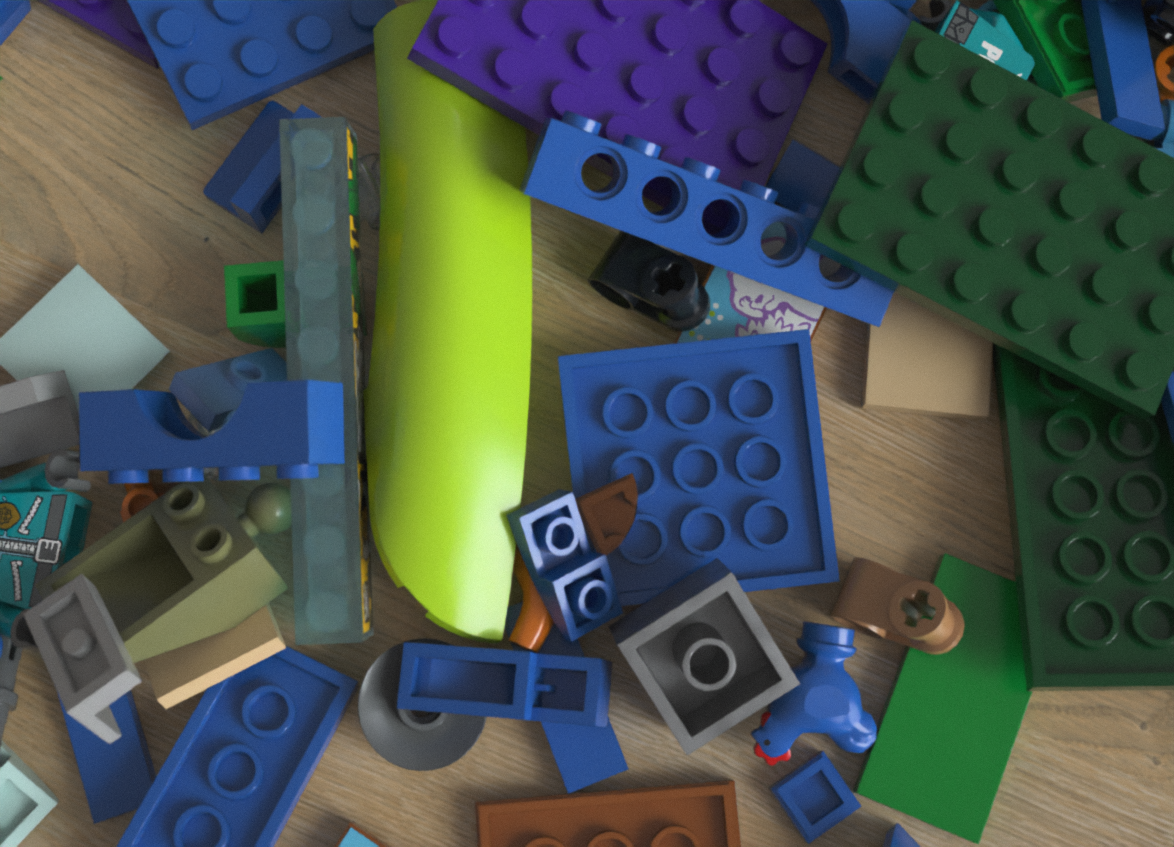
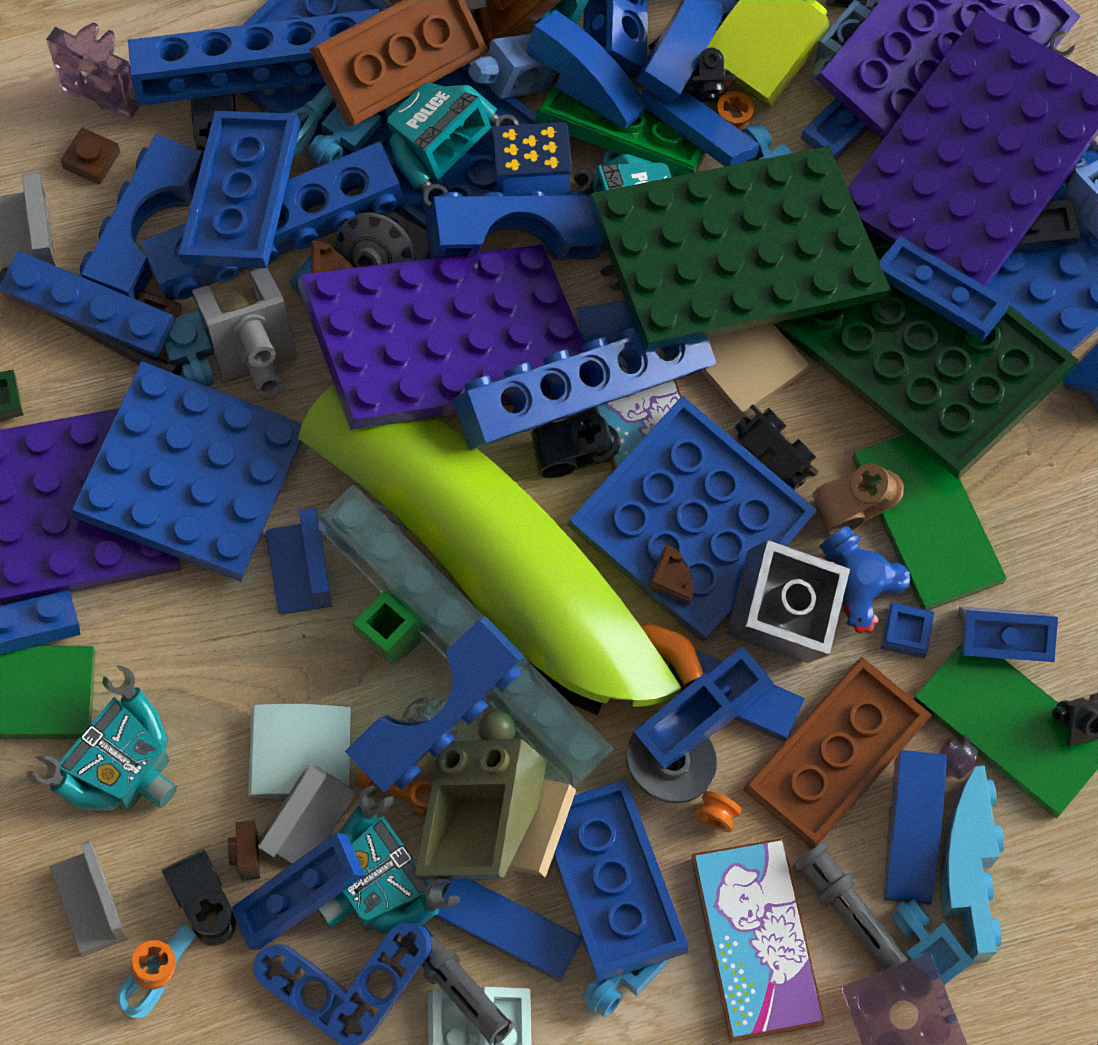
camera: 45 degrees left, 10 degrees down
light grey panel [23,574,142,744] -> none
medium blue plate [169,348,303,432] -> none
blue slope [506,489,623,642] -> none
none -> orange bush [694,791,742,832]
none -> black hinge [735,404,819,491]

